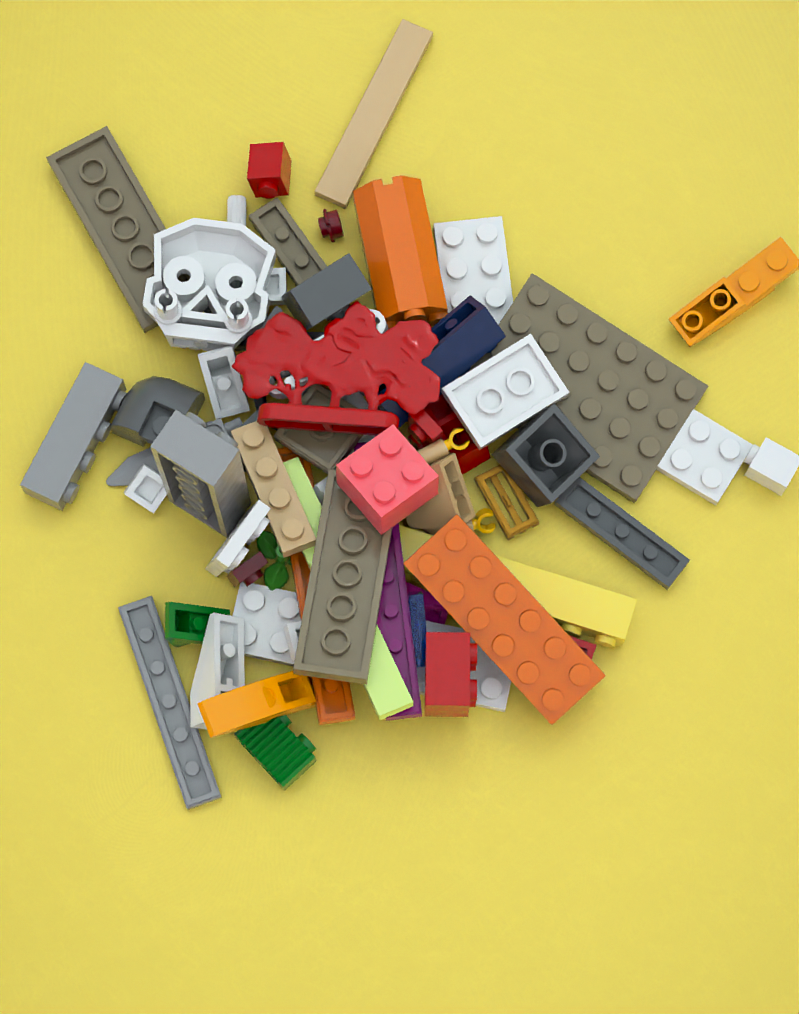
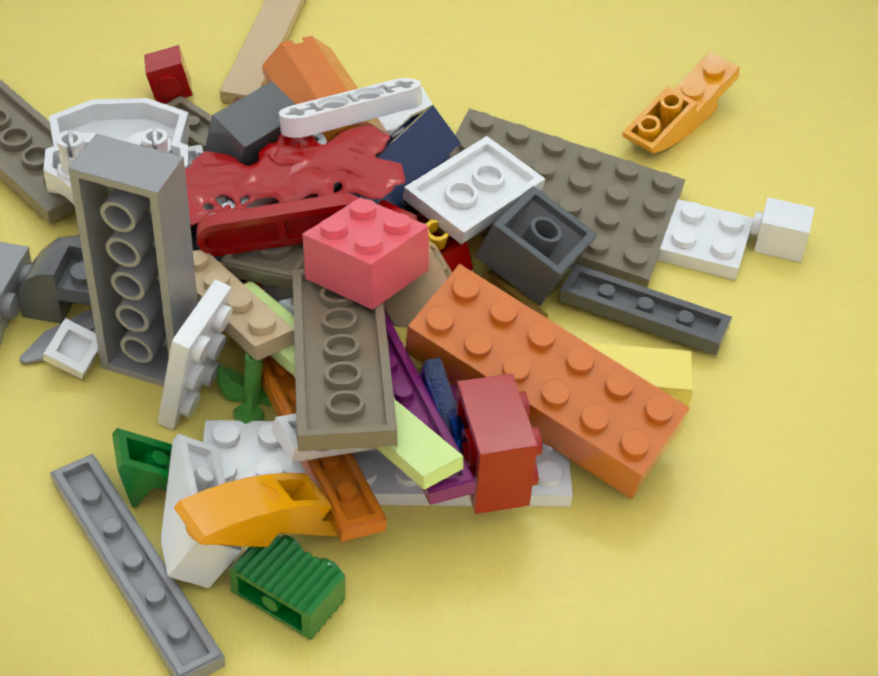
camera: 15 degrees left, 30 degrees down
dark red plate [227,551,268,587] -> none
none -> white beam [279,78,422,138]

